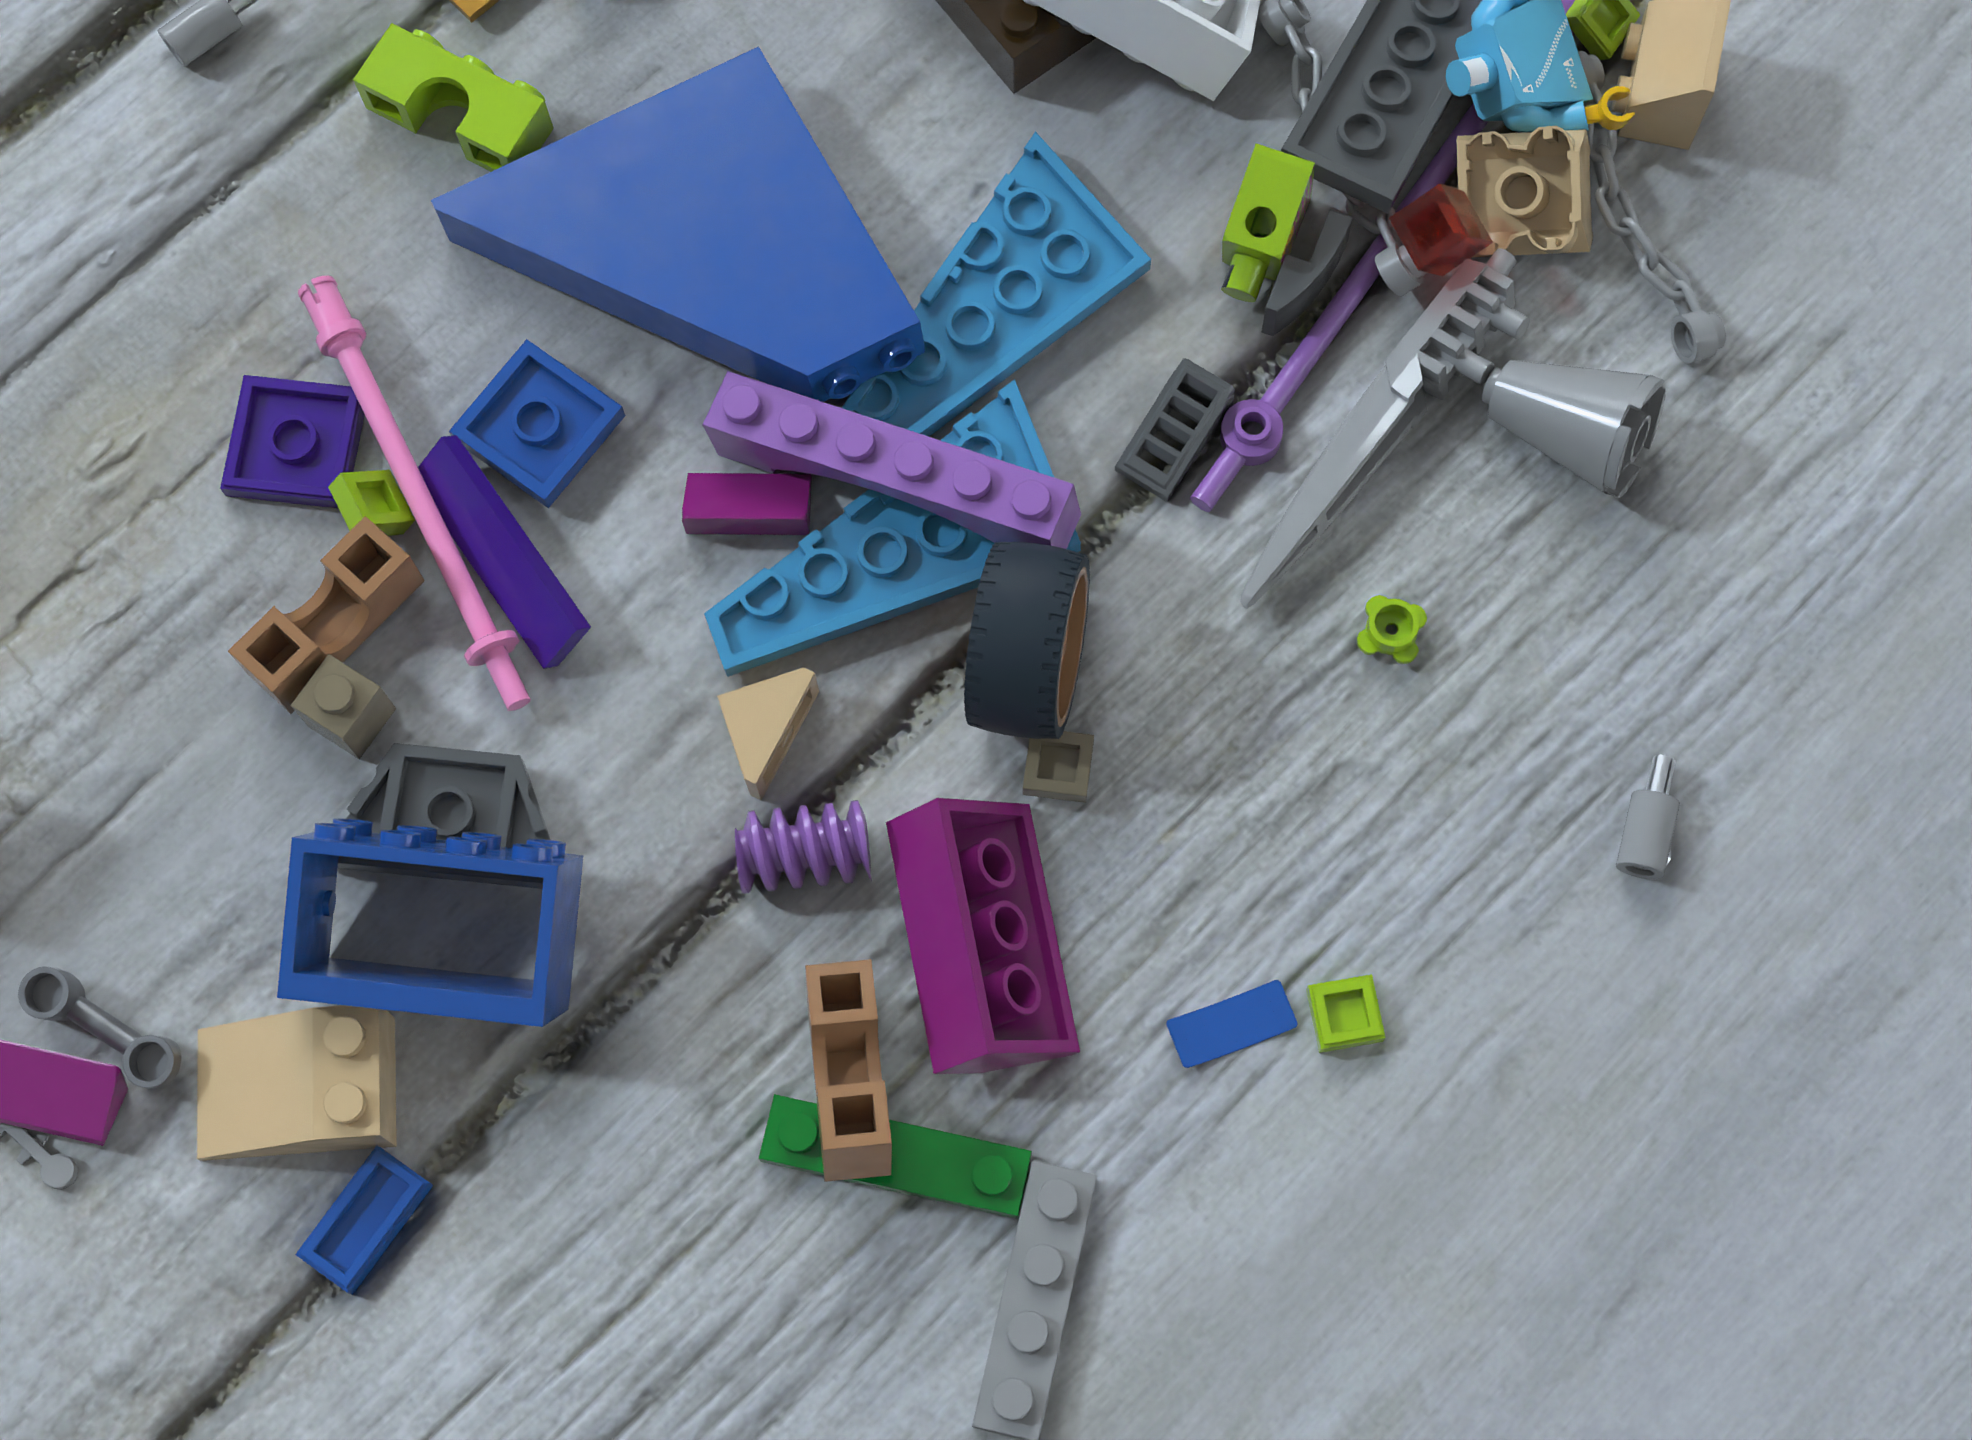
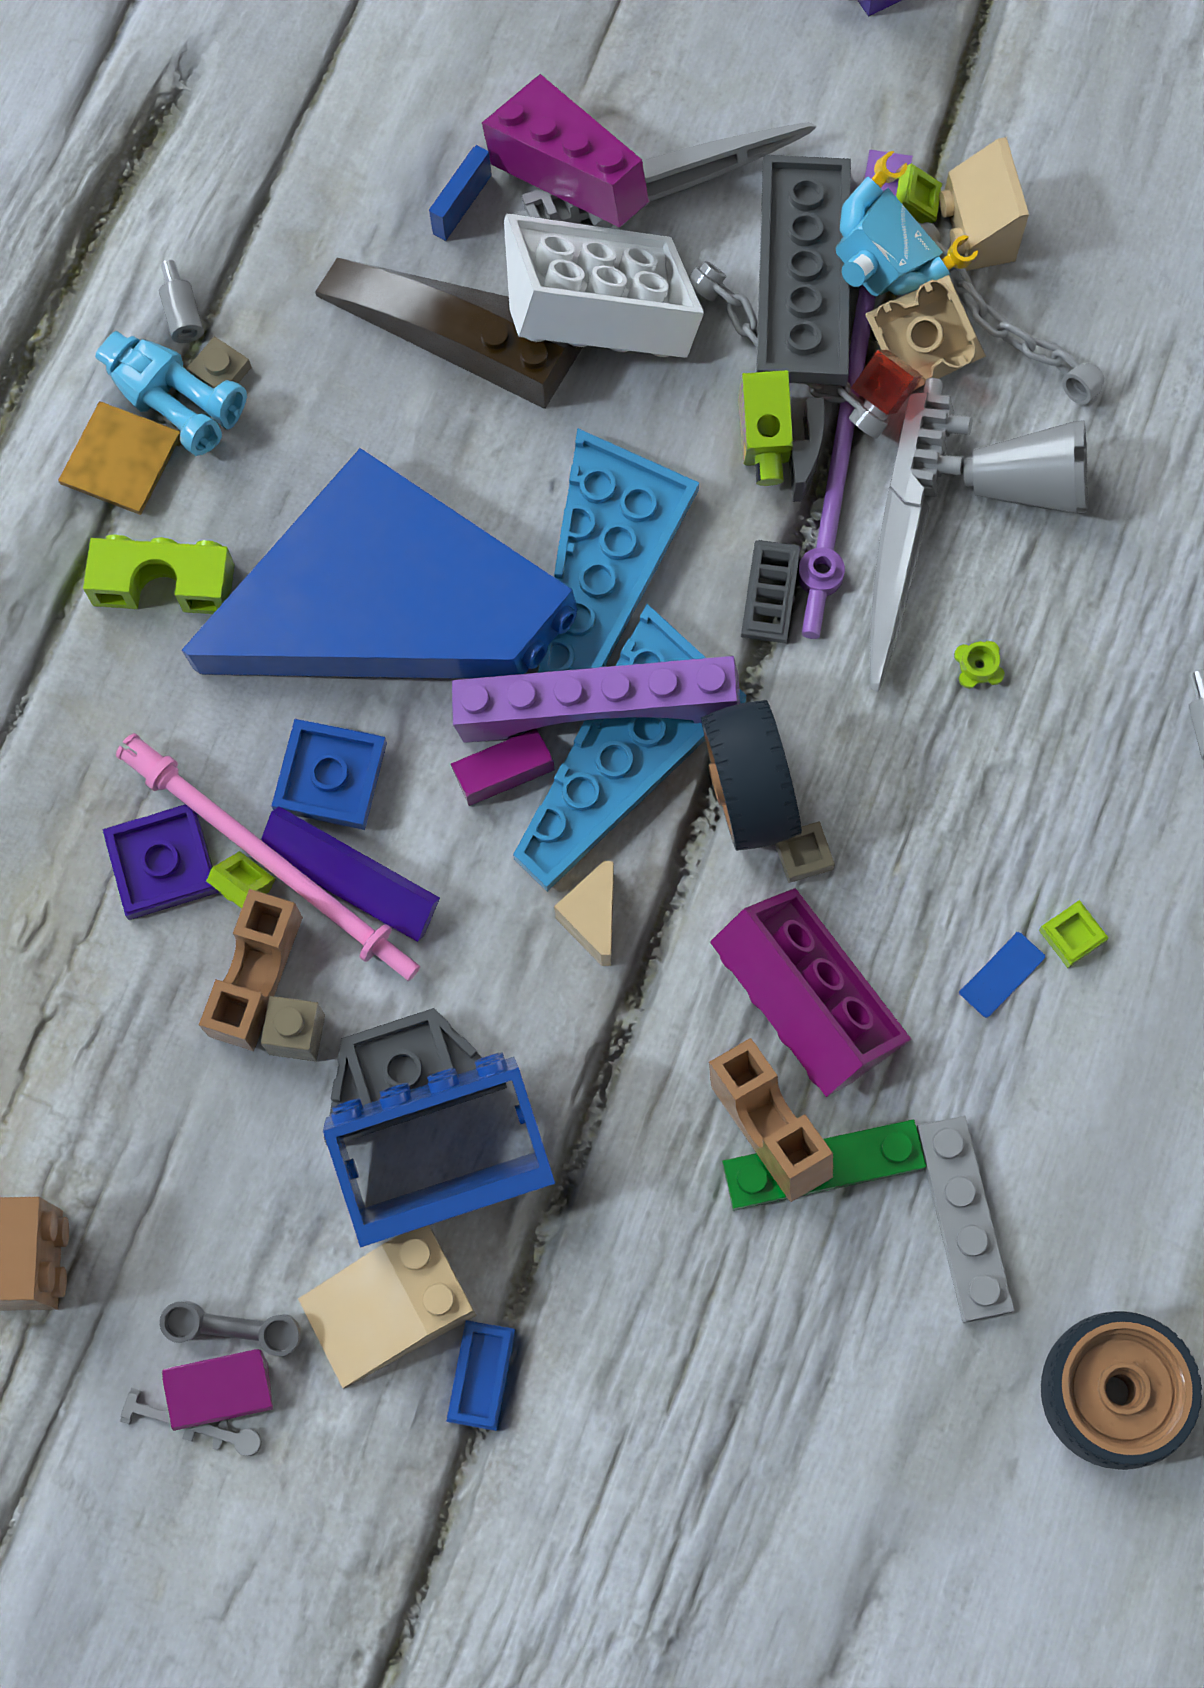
camera: 25 degrees left, 0 degrees up
medium lavender piece [735,800,872,894] -> none

